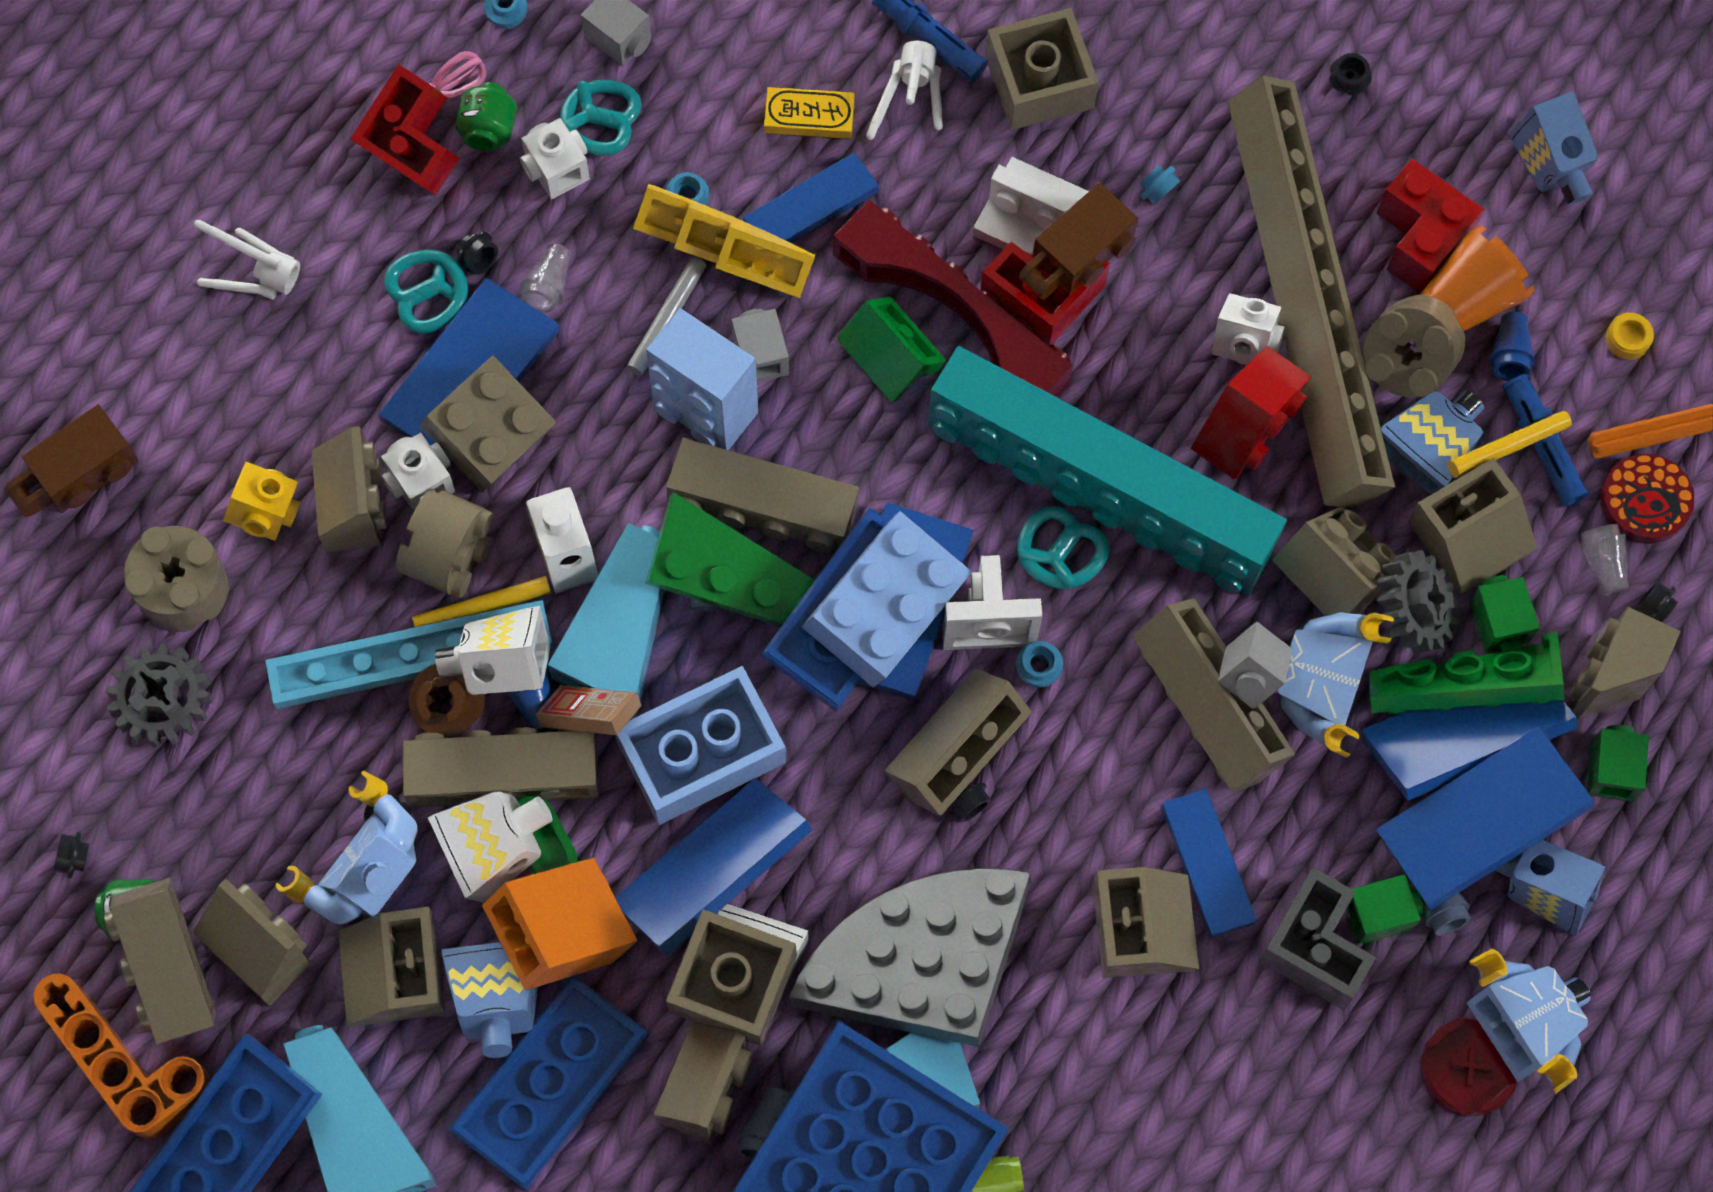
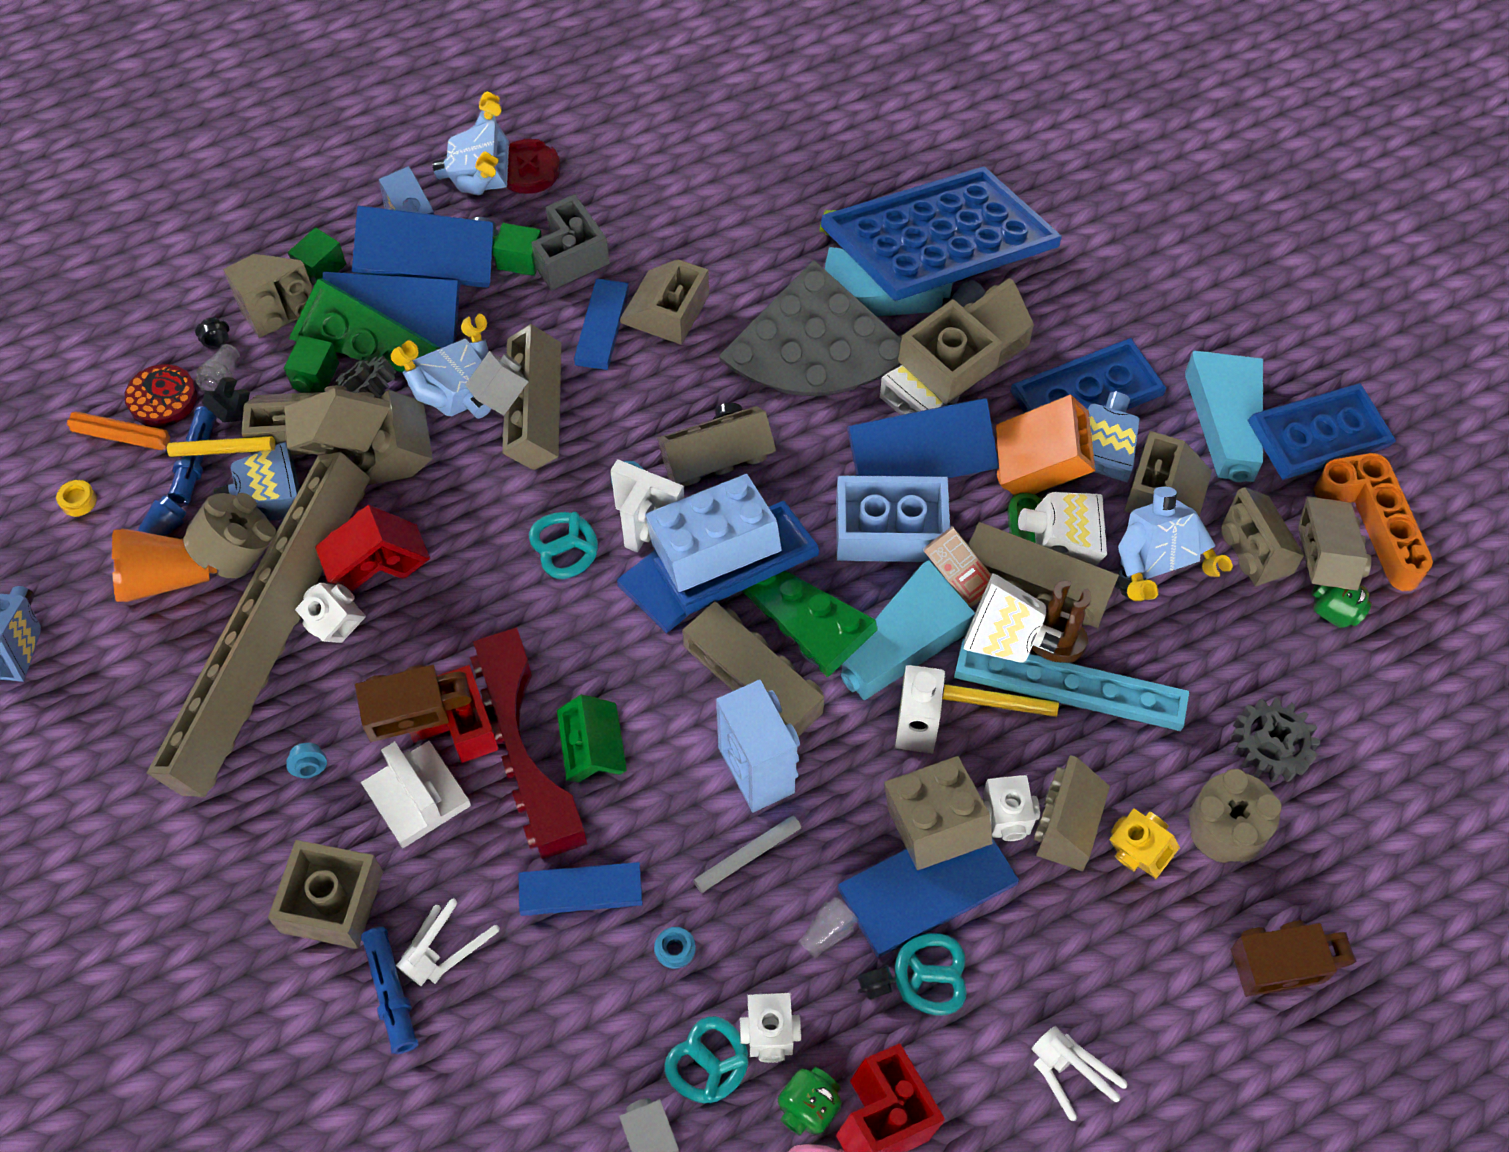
camera: 150 degrees left, 10 degrees down
black plate [54,832,89,879] -> none
dark tan brick [396,488,494,598] -> none
yellow slope [633,184,815,298] -> none
light grey brick [731,309,789,383] -> none
yellow tile [764,87,855,139] -> none
teal brick [928,346,1287,597] -> none
black plate [1329,53,1372,95] -> none
red brick [1377,158,1484,294] -> none
none -> black tile [202,377,250,423]
none -> dark tan slope [284,386,390,458]

